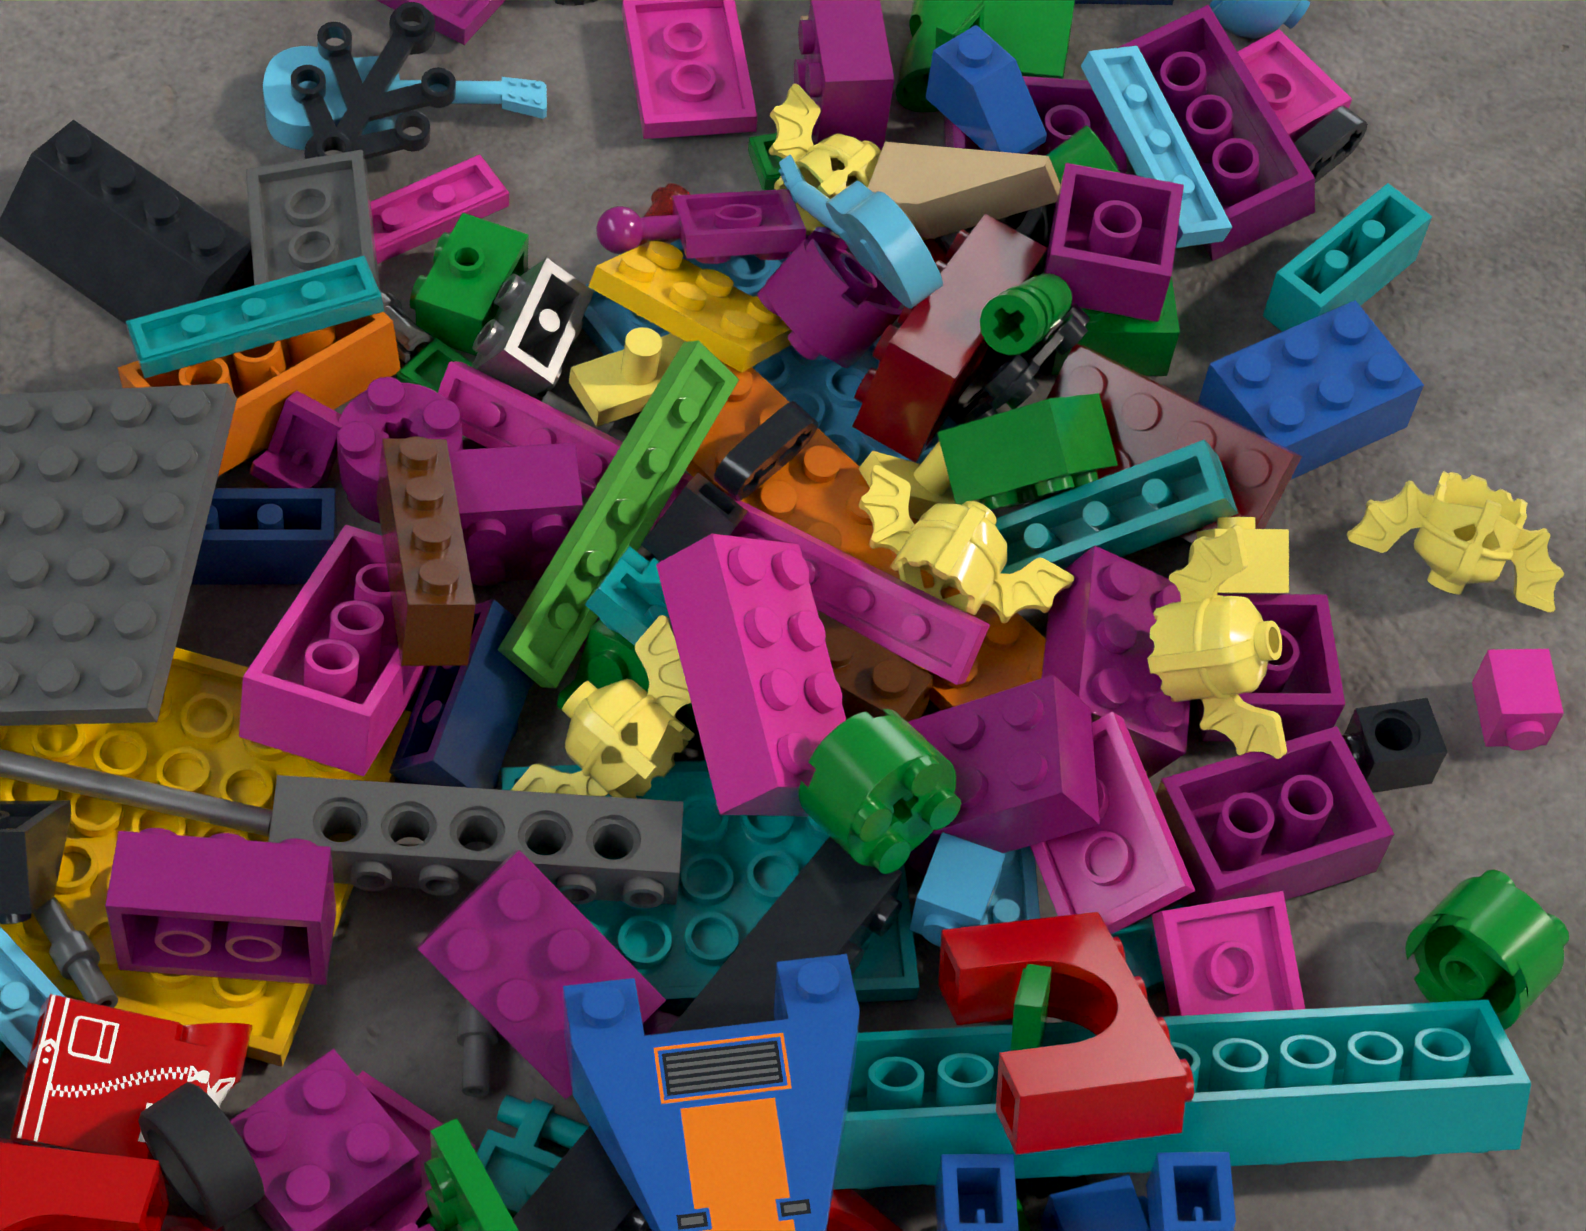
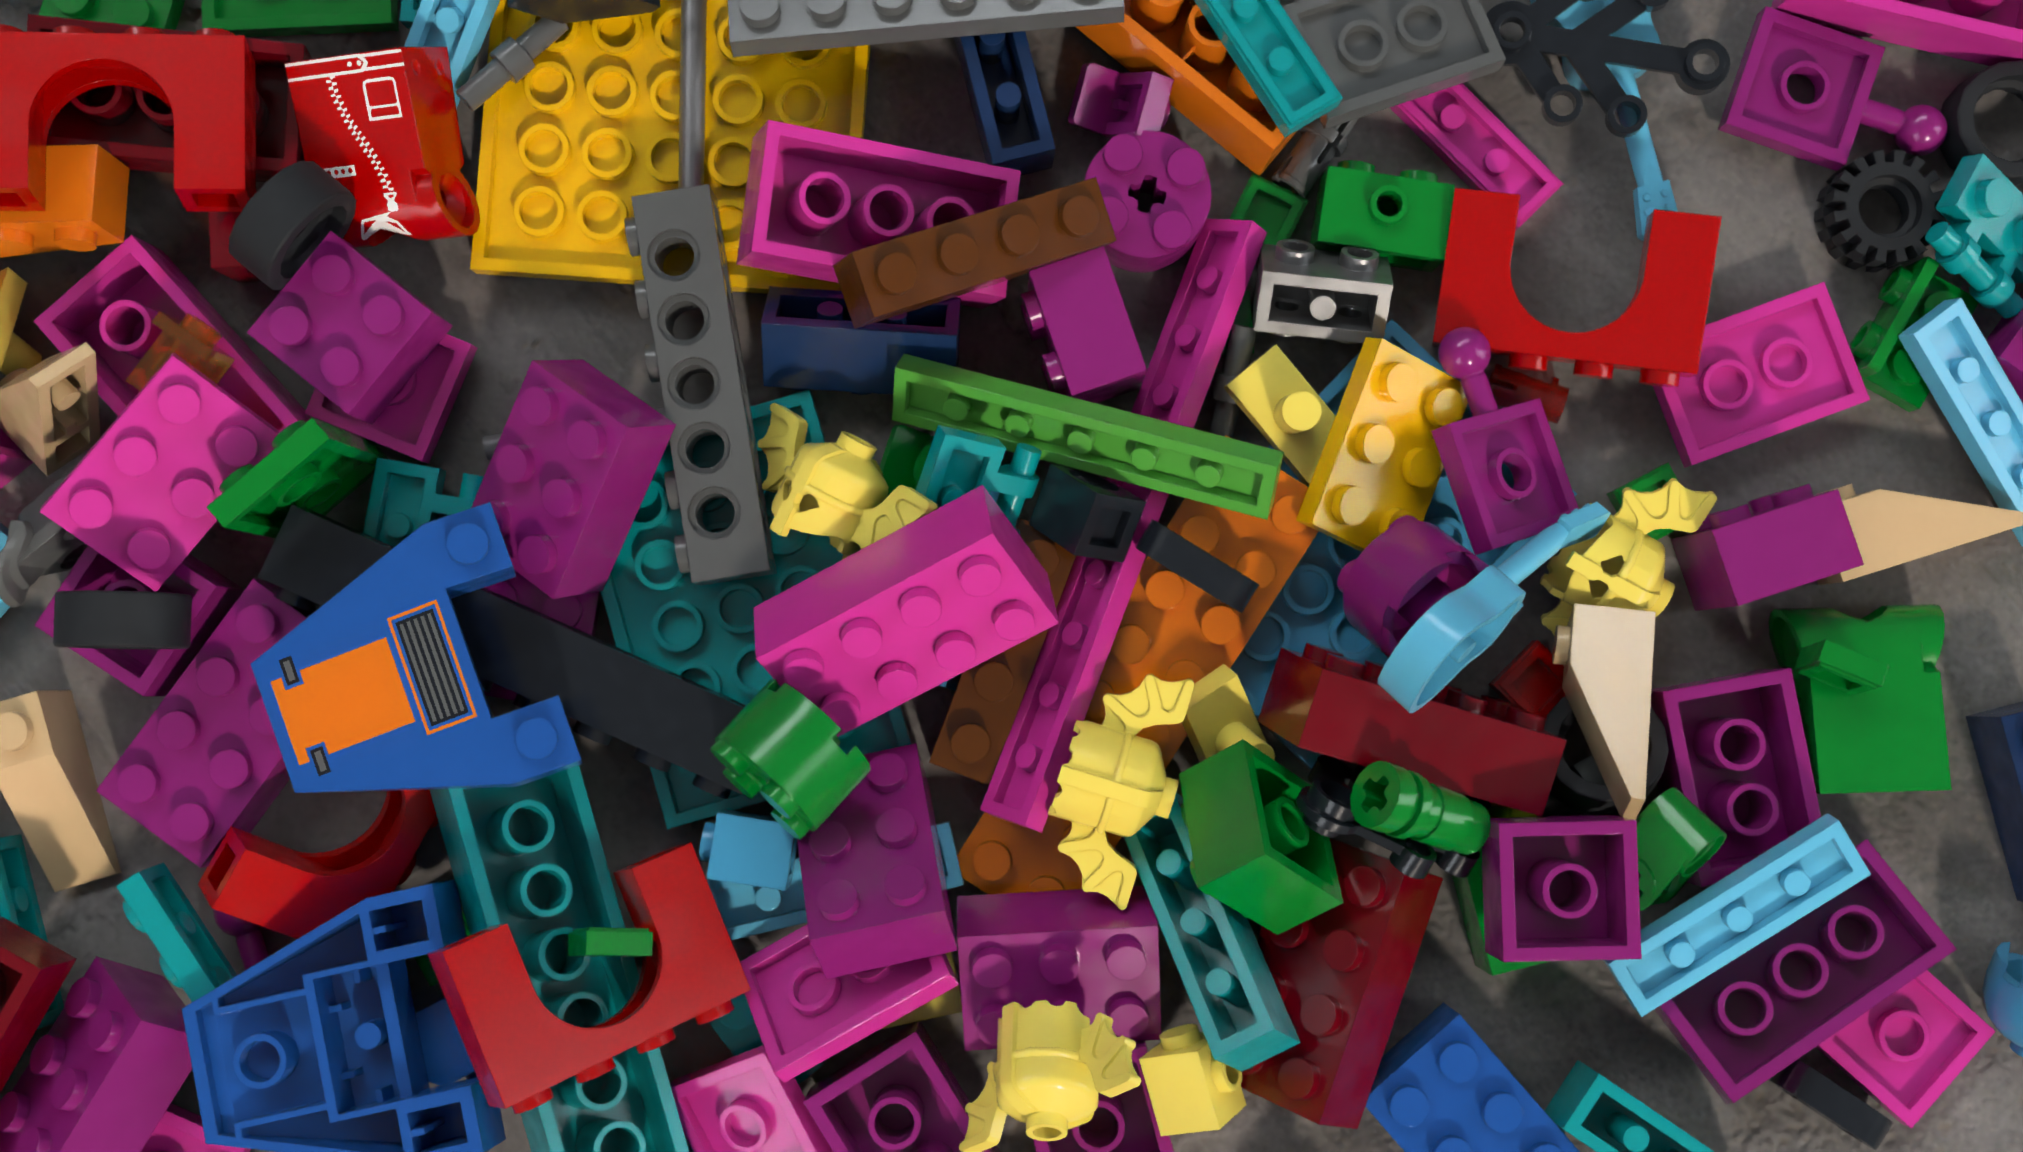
camera: 85 degrees right, 30 degrees up
magenta brick [105,828,336,985] -> none
blue slope [926,25,1047,154] -> none
none -> red arch [1432,188,1722,387]

